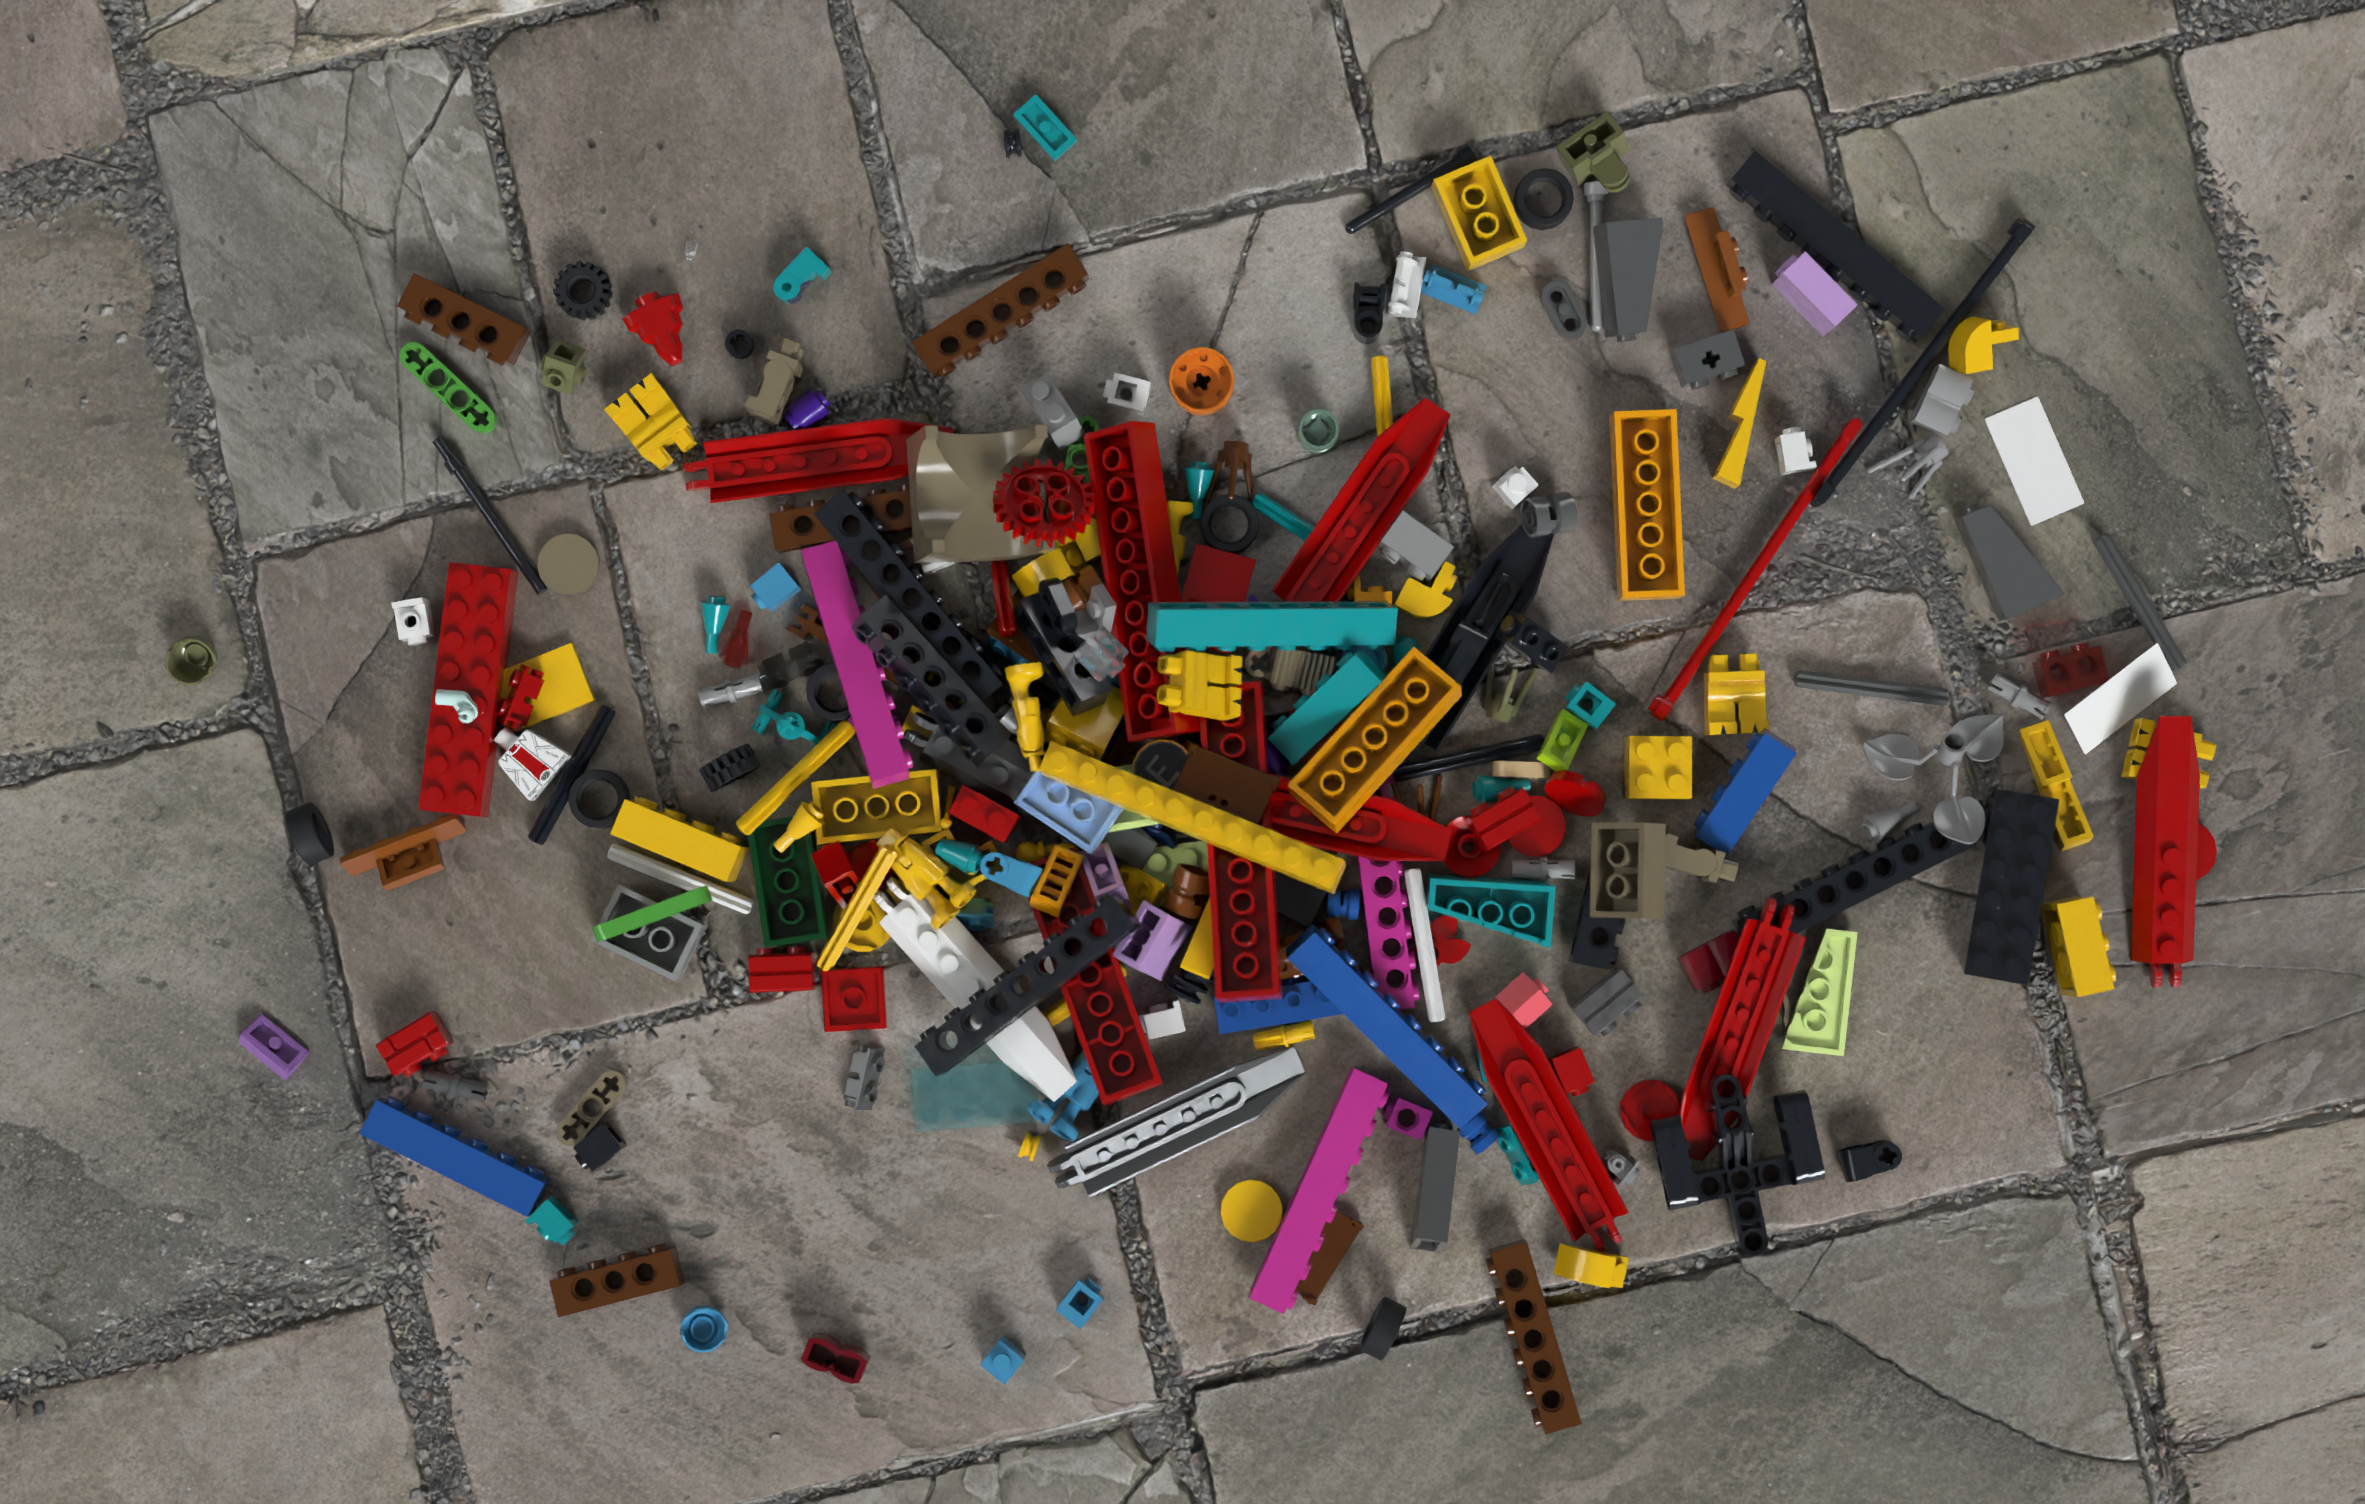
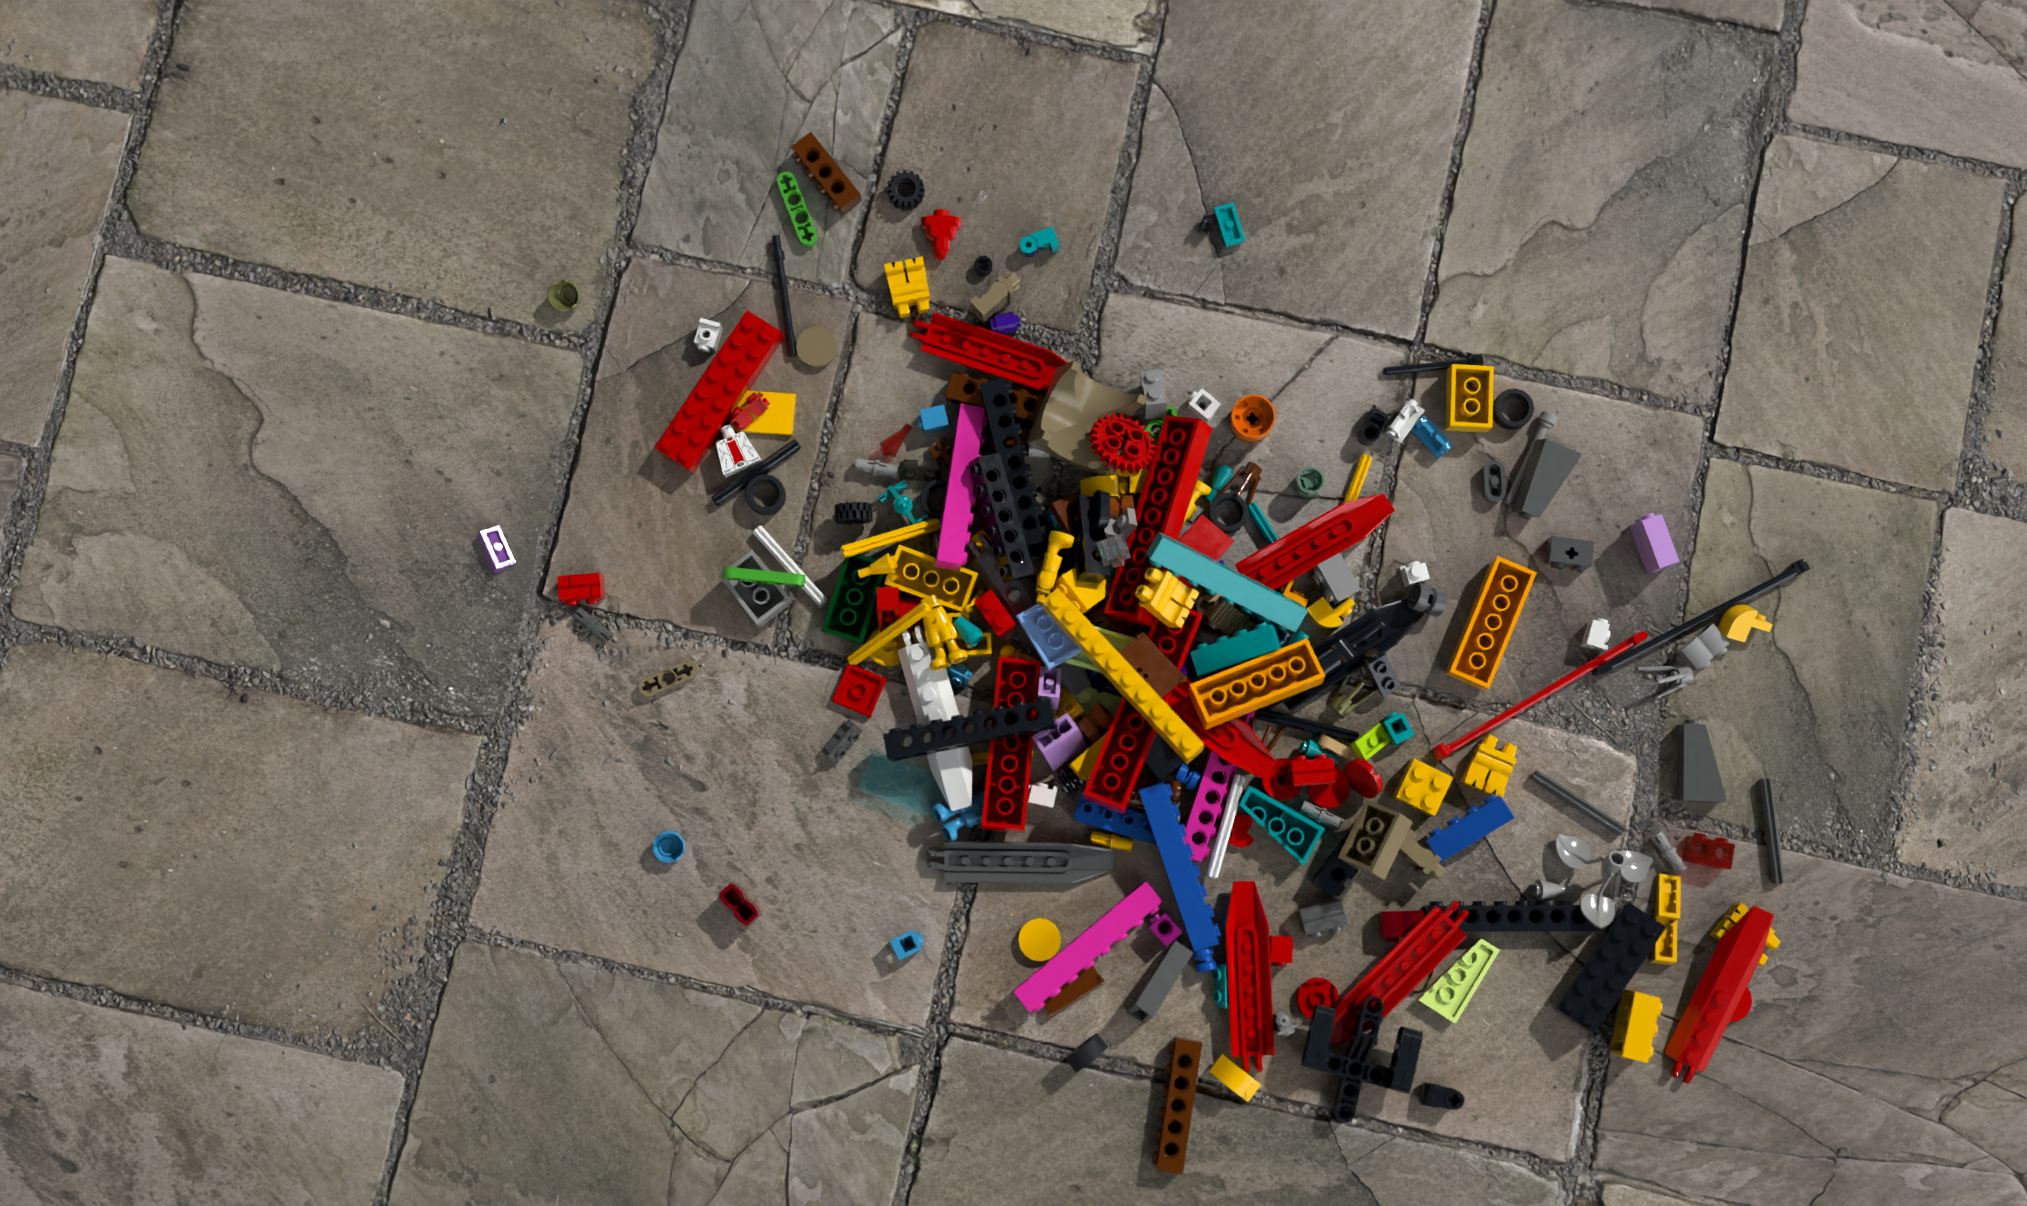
camera: 25 degrees right, 5 degrees down
black tyre [286,803,334,865] -> none
dark orange bracket [339,814,467,891] -> none
blue brick [359,1096,550,1217] -> none
light aqua arm [435,689,478,723] -> none
teal brick [525,1196,579,1246] -> none
olive brick [539,339,587,395] -> none
reddish brown brick [549,1243,685,1317] -> none
black brick [573,1121,627,1172] -> none
yellow brick [610,796,749,882] -> none
teal cone [700,595,731,654] -> none
red brick [748,946,816,993] -> none
reddish brown brick [911,243,1089,378] -> none
dark azure piece [980,852,1043,898] -> none
dark azure brick [980,1335,1026,1385] -> none
red axle [991,561,1016,638] -> none
yellow bush [1018,1130,1042,1162] -> none
light orange slope [1029,844,1084,917] -> none
black tile [1132,739,1188,790] -> none
coral brick [1496,972,1553,1029] -> none
olive brick [1556,111,1630,193] -> none
dark orange bracket [1684,207,1749,333] -> none
yellow slope [1712,358,1766,489] -> none
black brick [1726,151,1946,343] -> none
white sticker [1985,397,2084,526] -> none
white sticker [2064,643,2177,754] -> none

